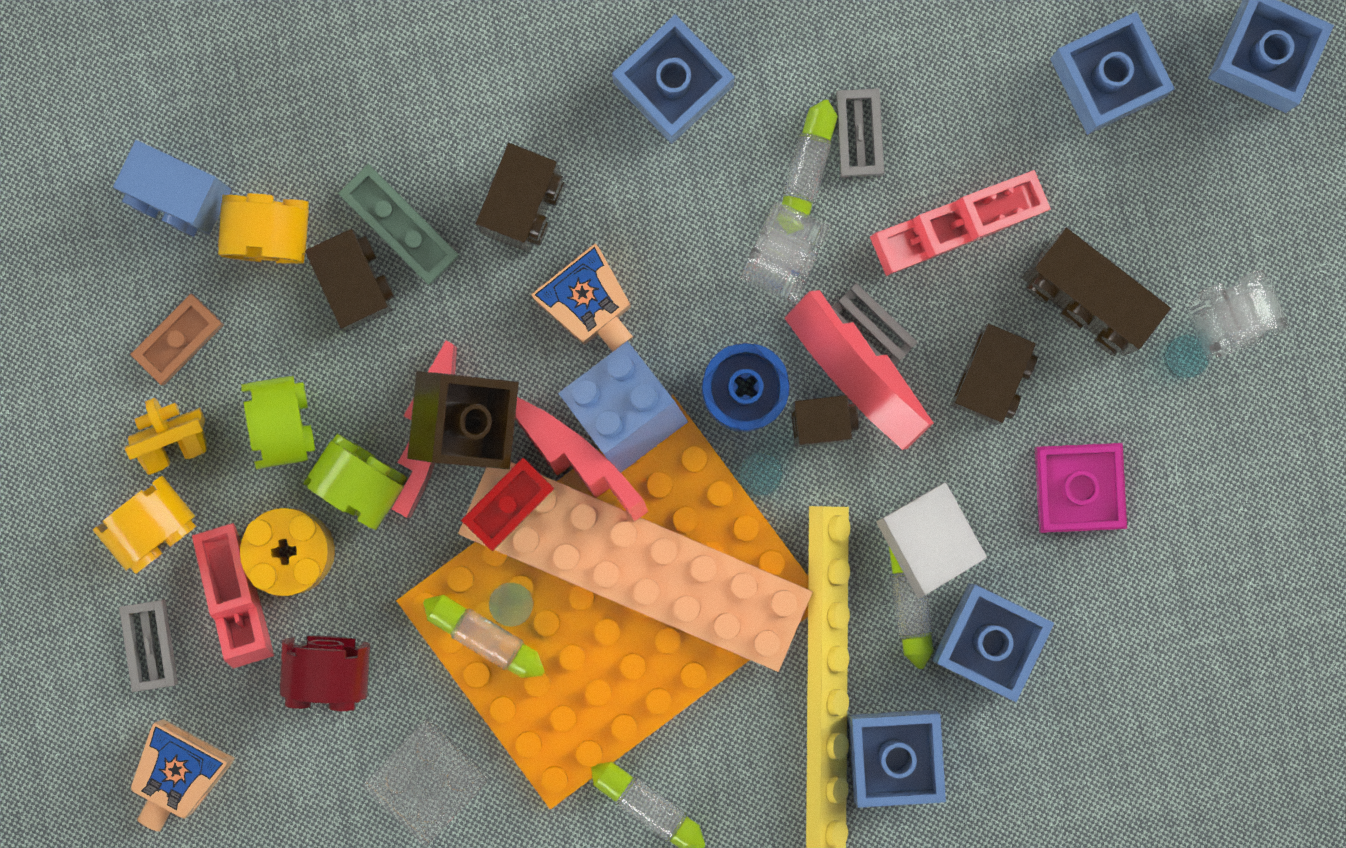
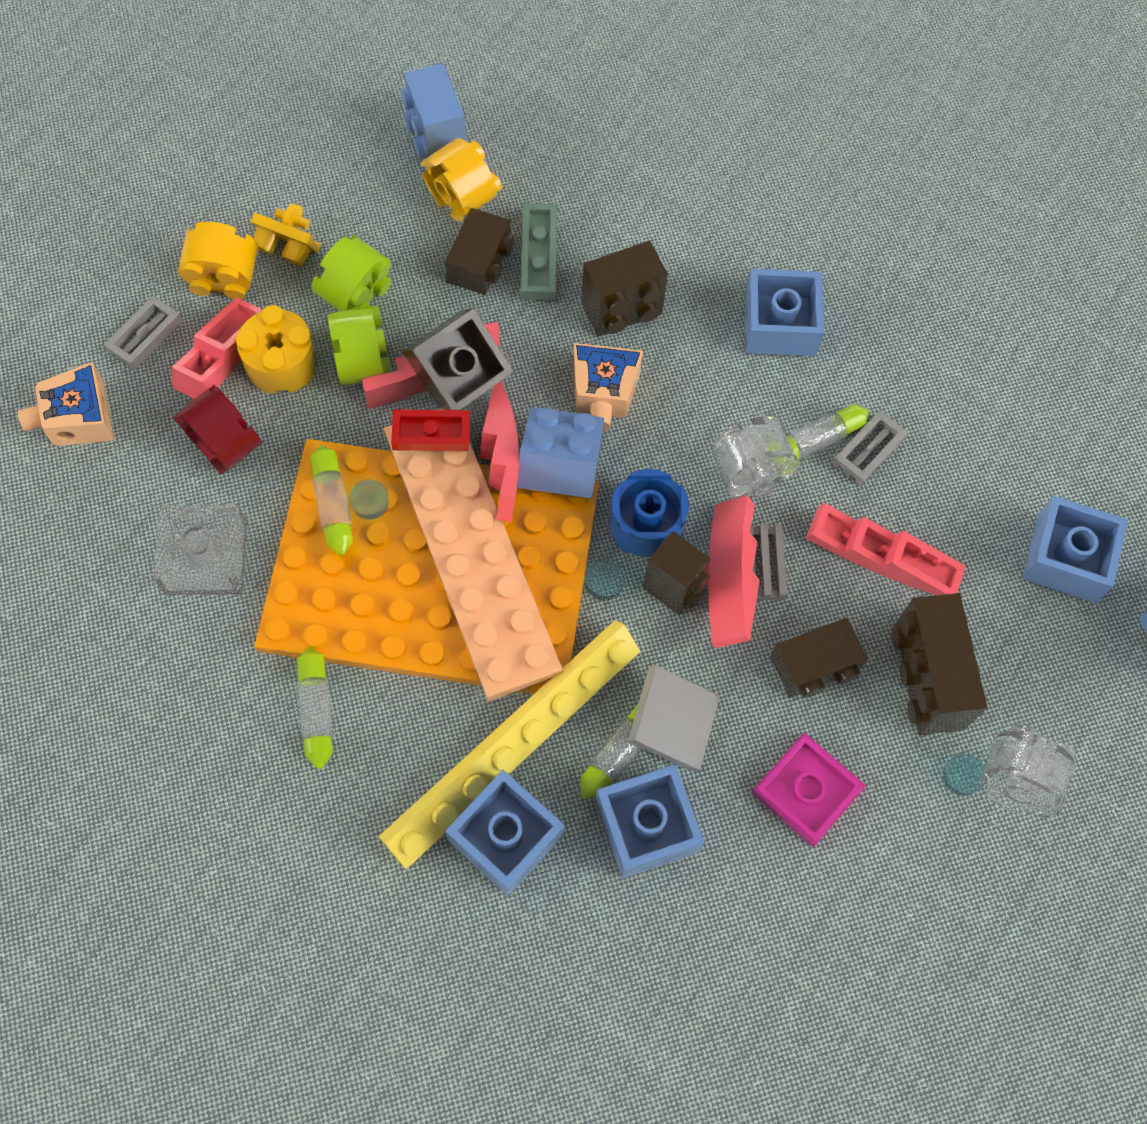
camera: 45 degrees right, 20 degrees down
nougat plate [130,293,224,386] -> none

